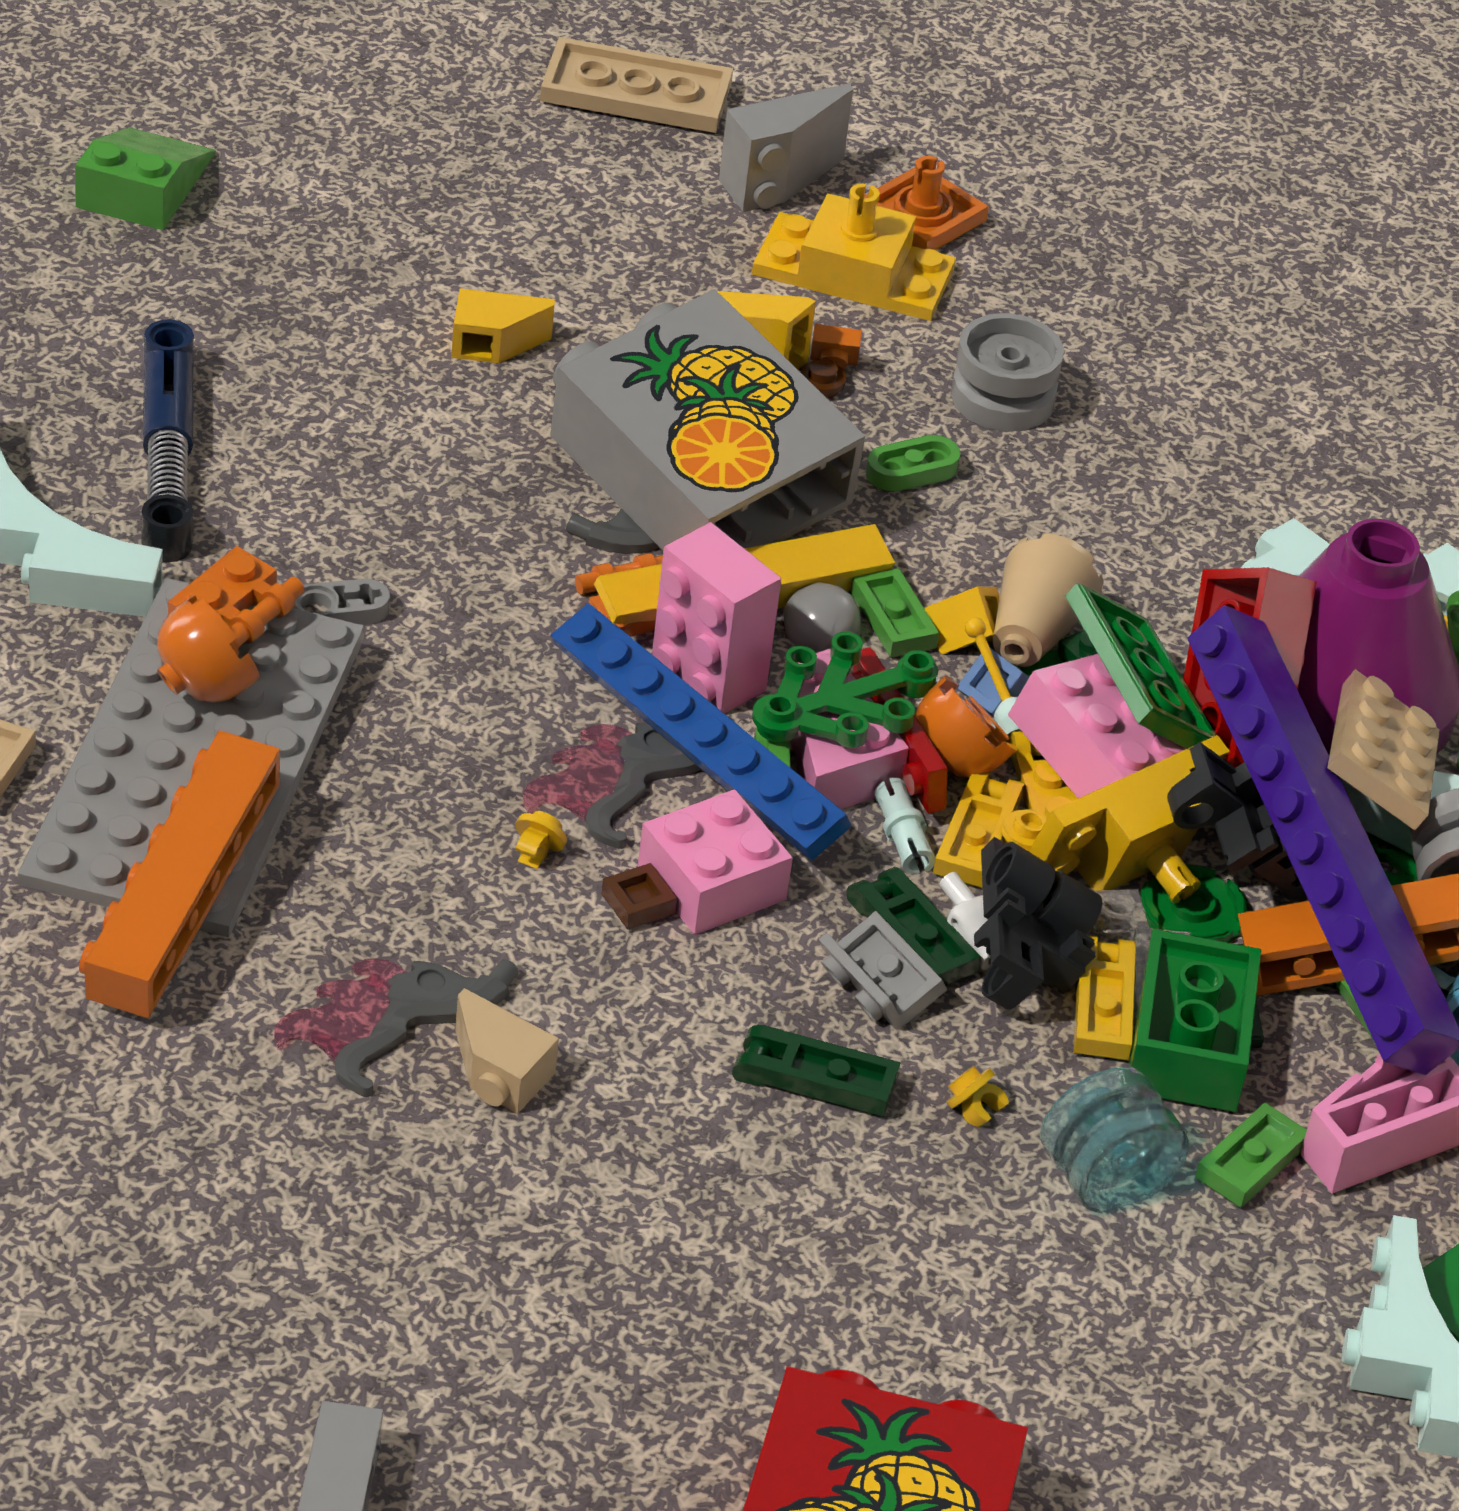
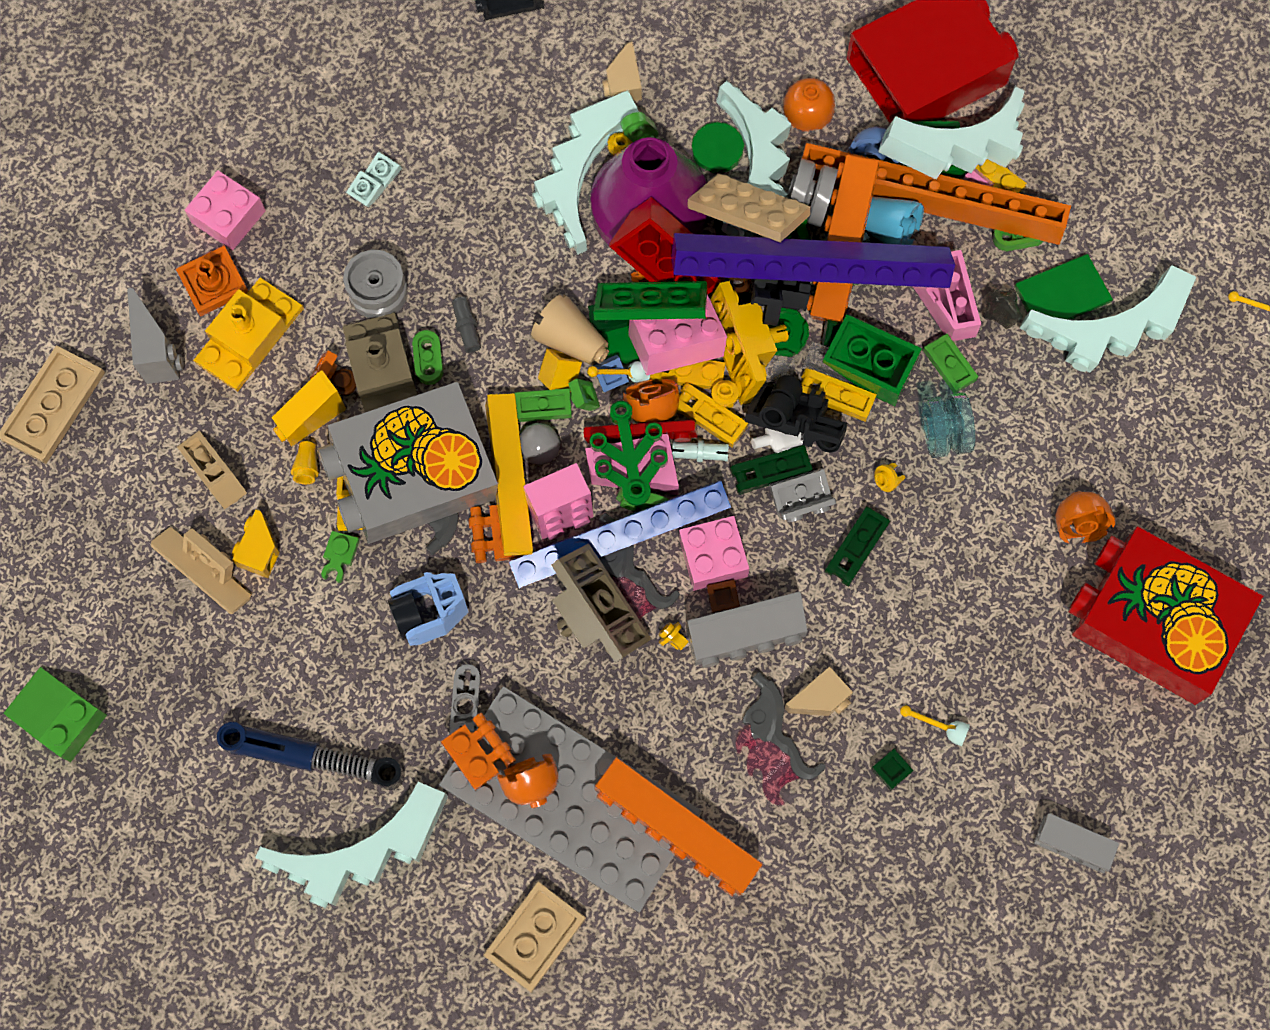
camera: 65 degrees left, 30 degrees up
none -> tan bracket [151,527,251,614]
none -> tan slope [177,431,247,510]
none -> bright pink brick [184,170,266,250]
none -> bright green plate [321,531,360,583]
none -> dark tan brick [343,313,417,412]
none -> light aqua slope [346,152,402,207]
none -> light blue piece [388,572,468,646]
none -> dark grey pin [452,297,481,353]
none -> dark tan brick [551,544,651,663]
none -> bright green plate [568,378,600,411]
none -> light grey slope [686,591,807,668]
none -> dark green plate [871,749,914,791]
none -> hinge [900,705,970,746]
none -> clear smoke rock [982,288,1023,329]
none -> orange cylinder [1055,491,1115,543]

